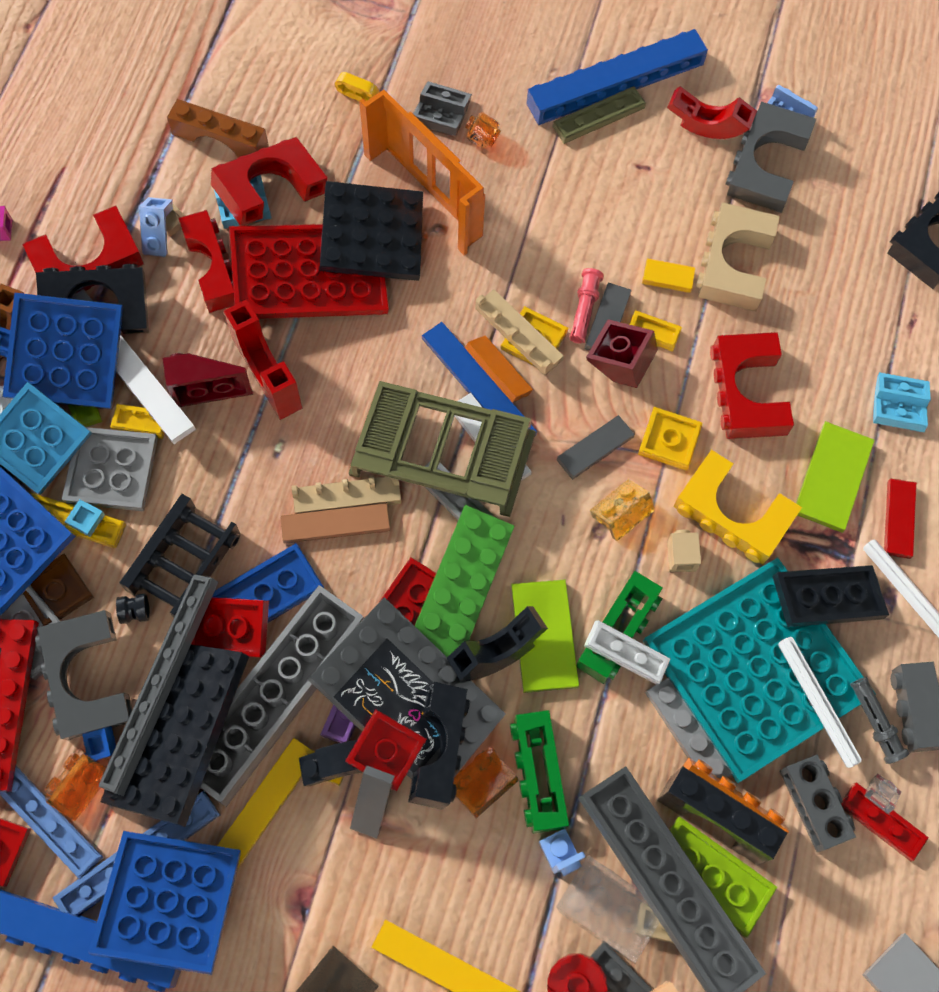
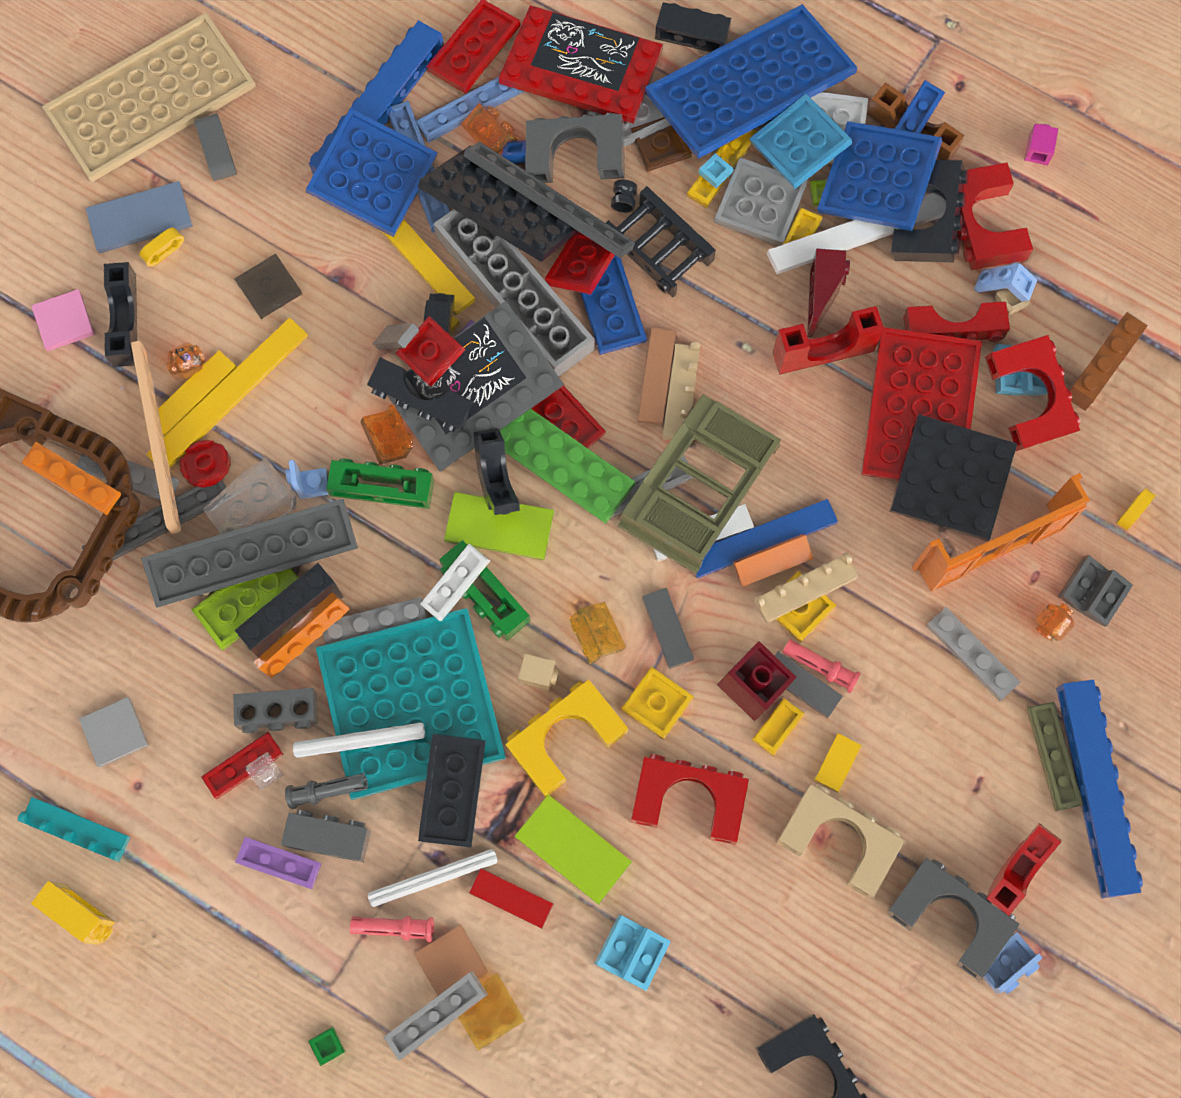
camera: 110 degrees right, 5 degrees up
none -> light grey plate [926,607,1020,701]

